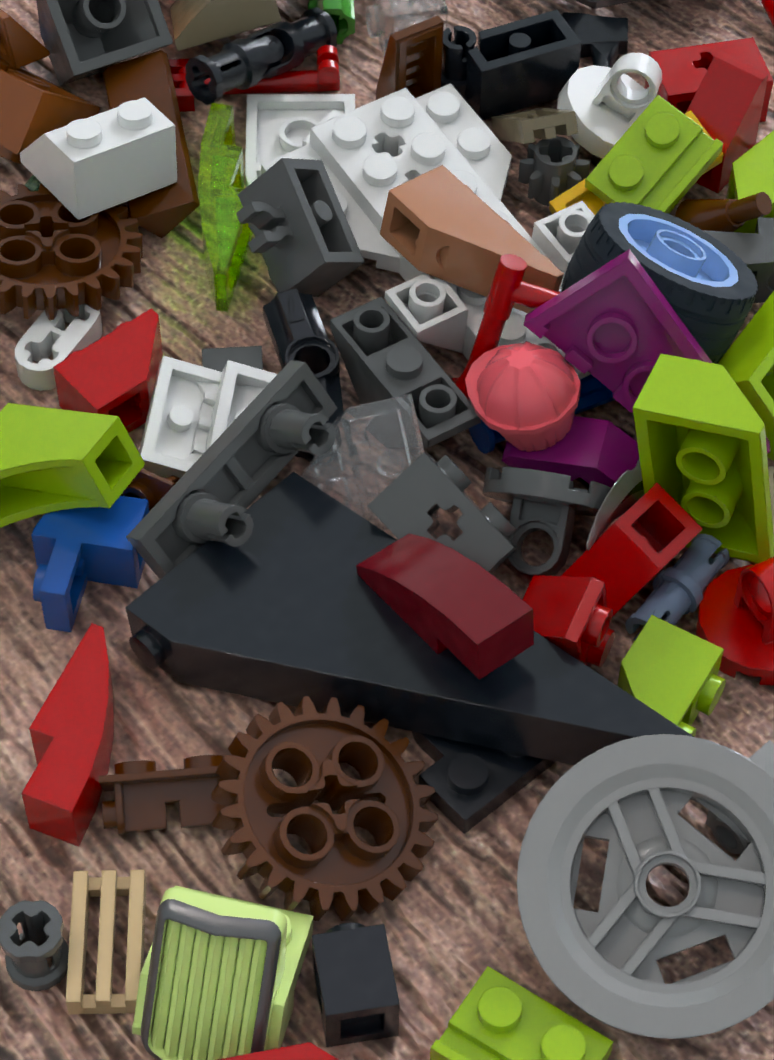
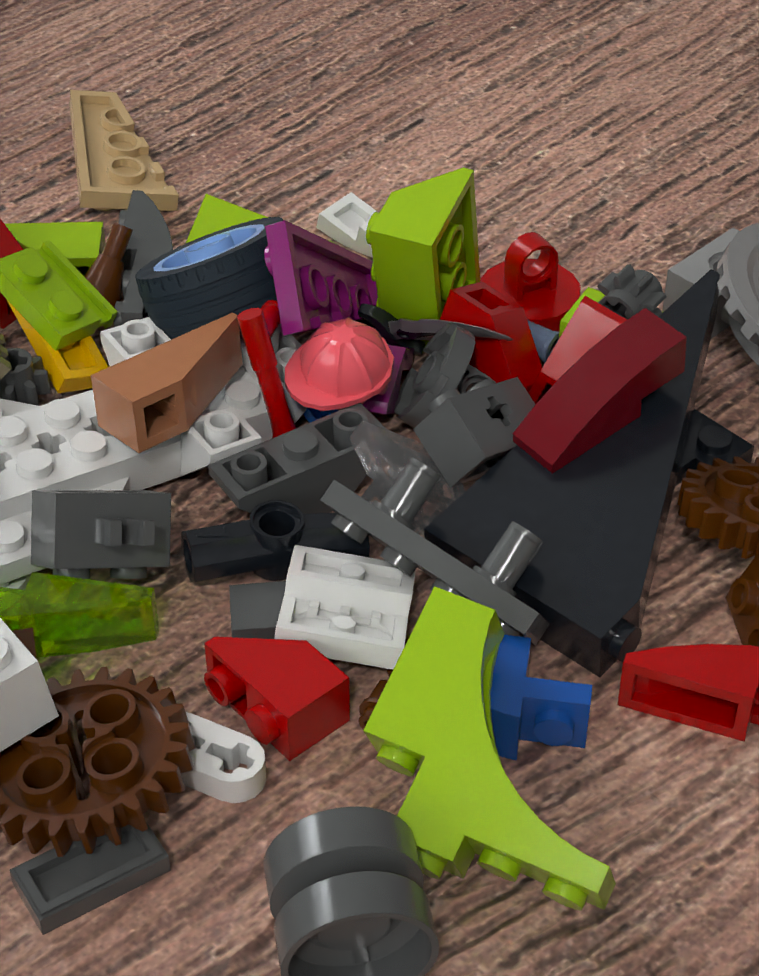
camera: 90 degrees left, 10 degrees down
none -> dark grey gear [597,264,667,320]

